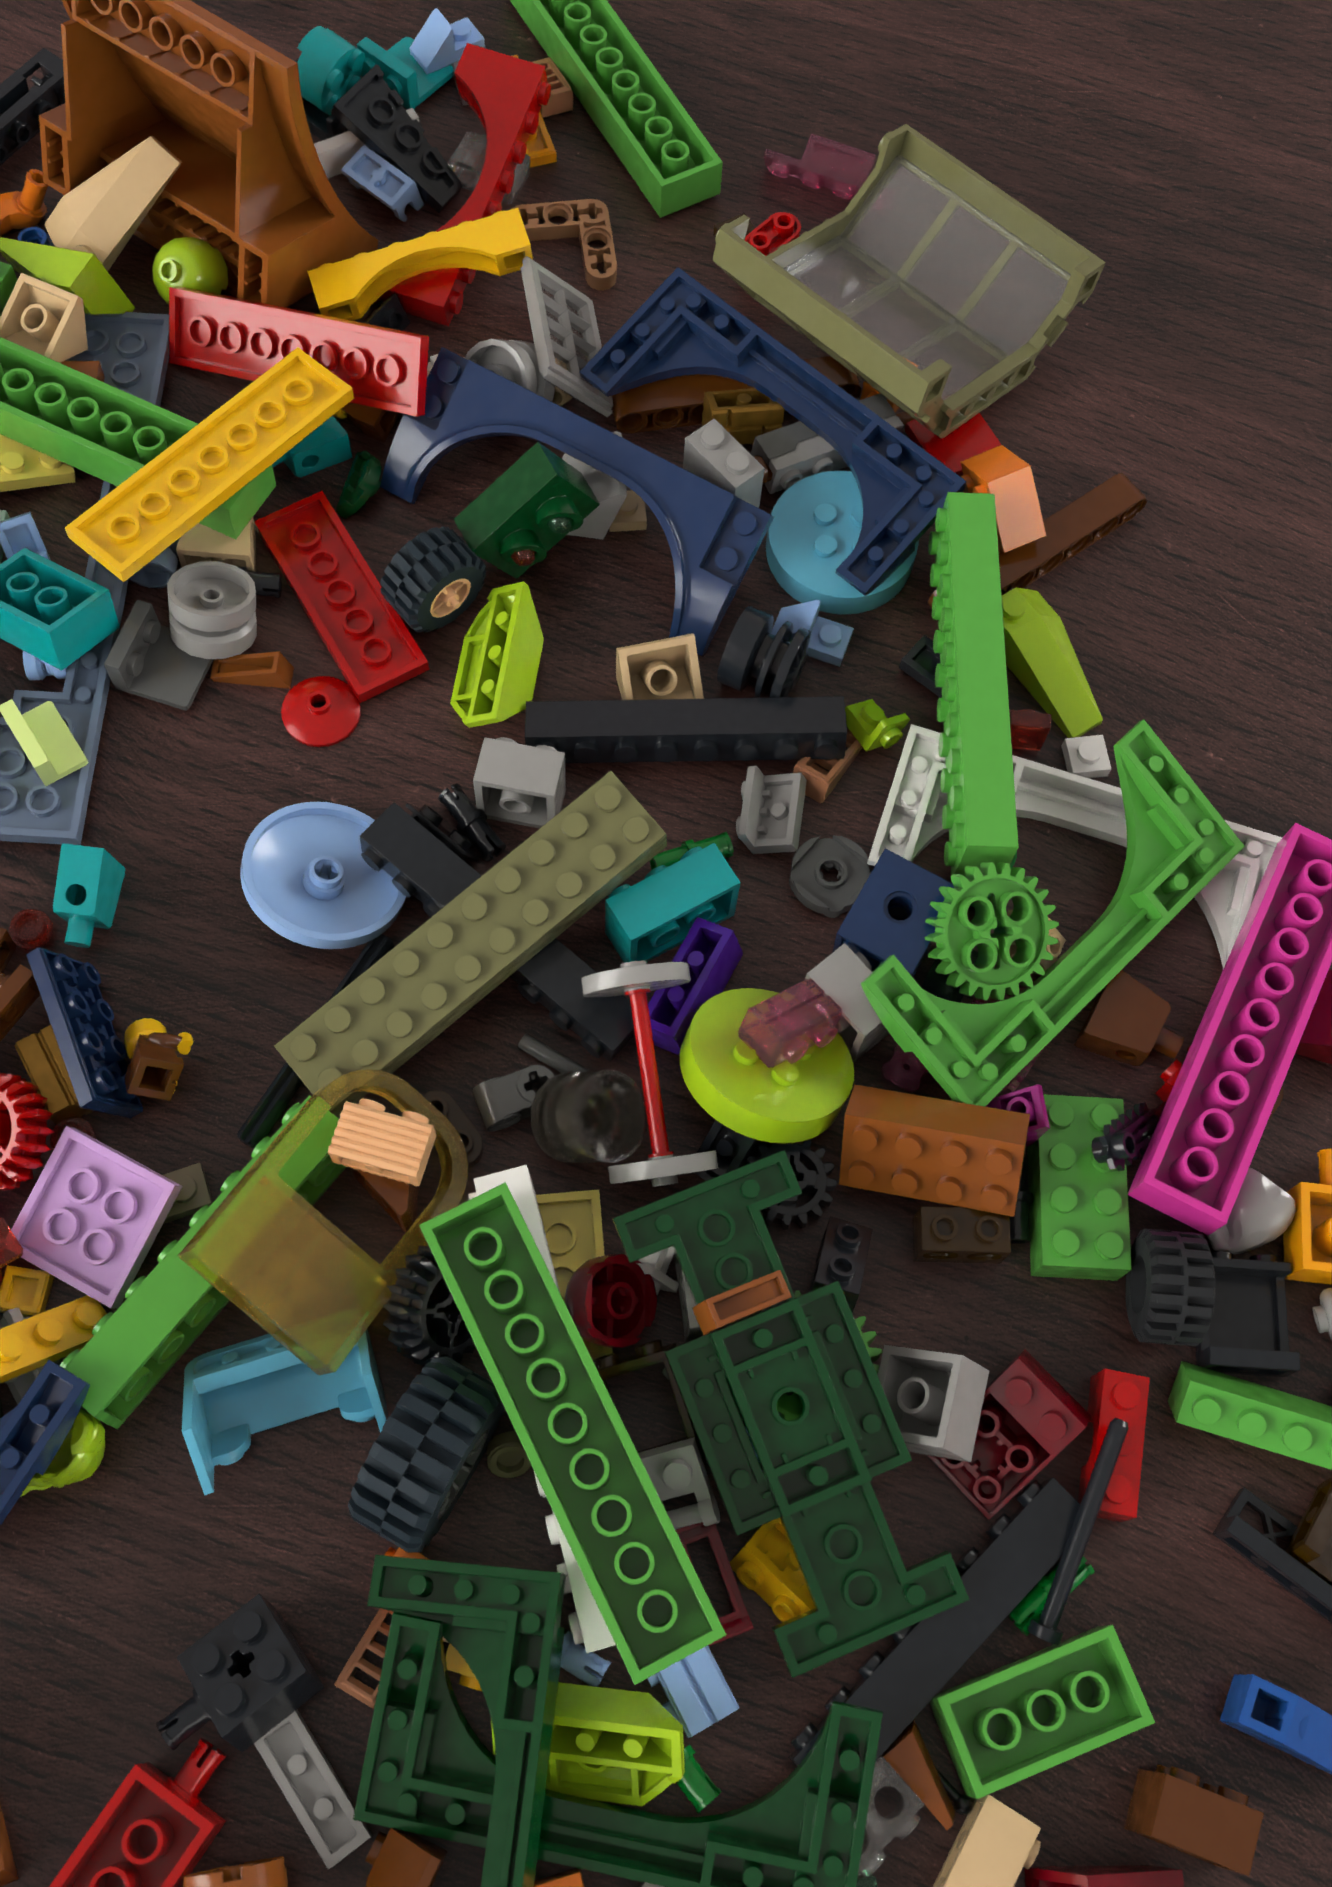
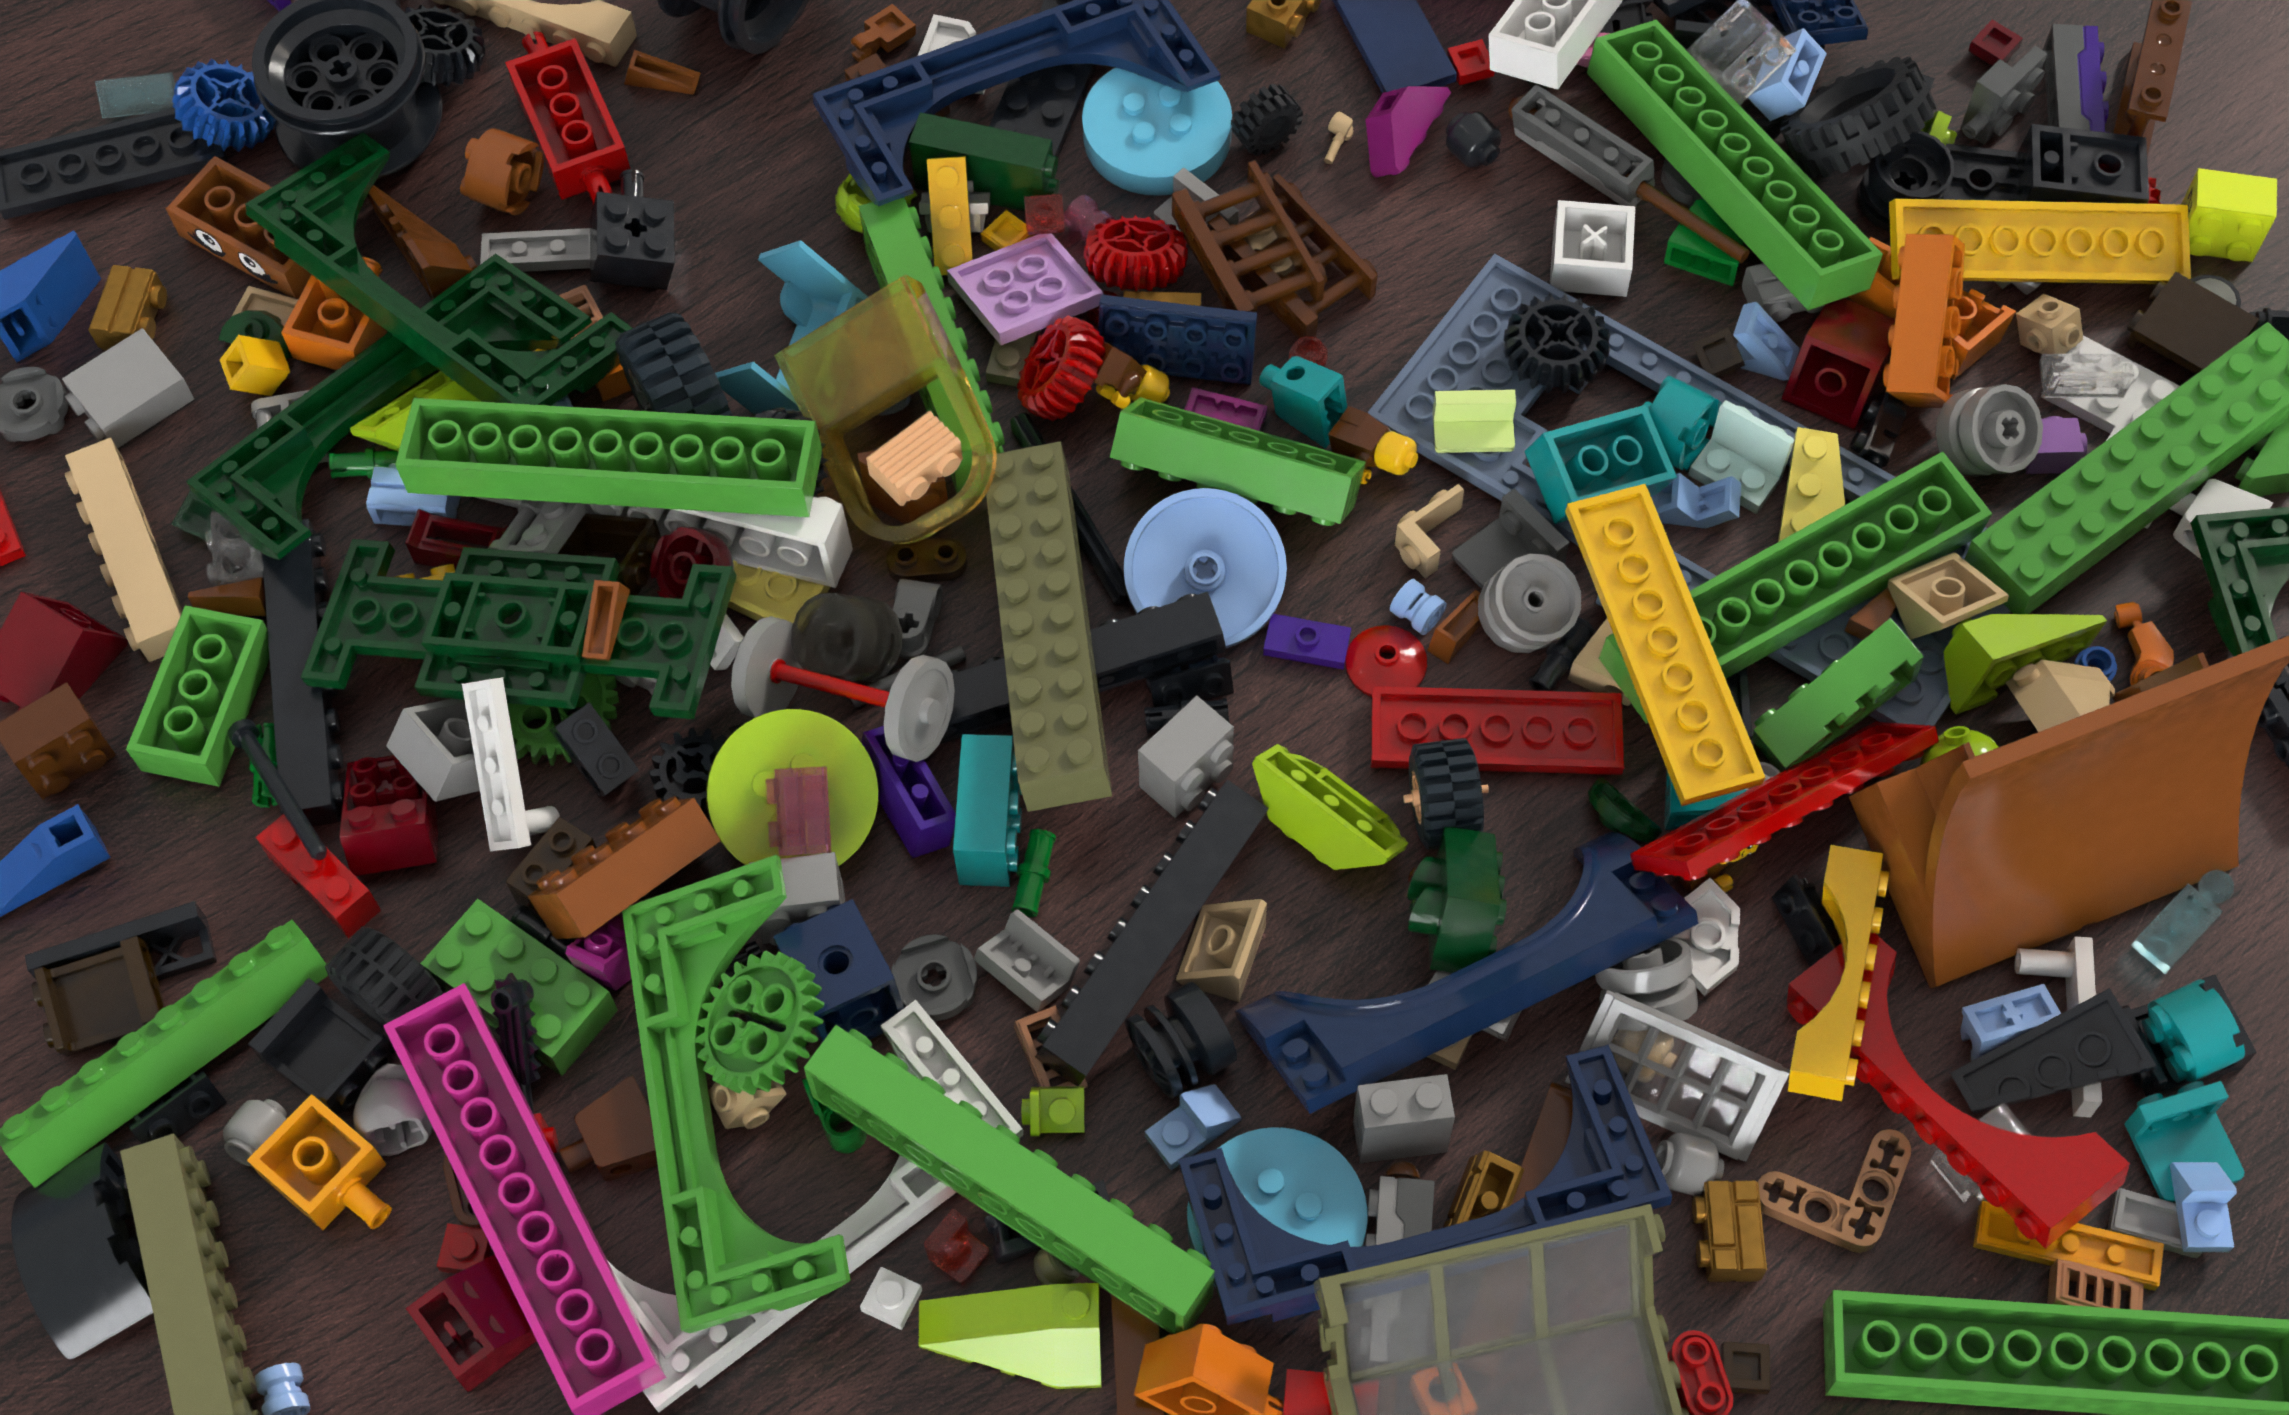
camera: 130 degrees right, 5 degrees down
none -> red plate [437,1223,491,1274]
none -> white piece [462,677,560,851]
none -> red gear [1017,315,1105,421]
none -> bright green brick [1110,397,1366,526]
none -> magenta plate [1184,387,1268,431]
none -> dark purple plate [1263,614,1351,670]
none -> piece [1328,406,1418,484]
none -> light blue wheel [1390,579,1447,635]
none -> tan bracket [1395,484,1464,579]
none -> light grey head [1655,1133,1724,1196]
none -> pearl gold brick [1692,1180,1767,1282]
none -> bright green wedge [1752,618,1924,773]

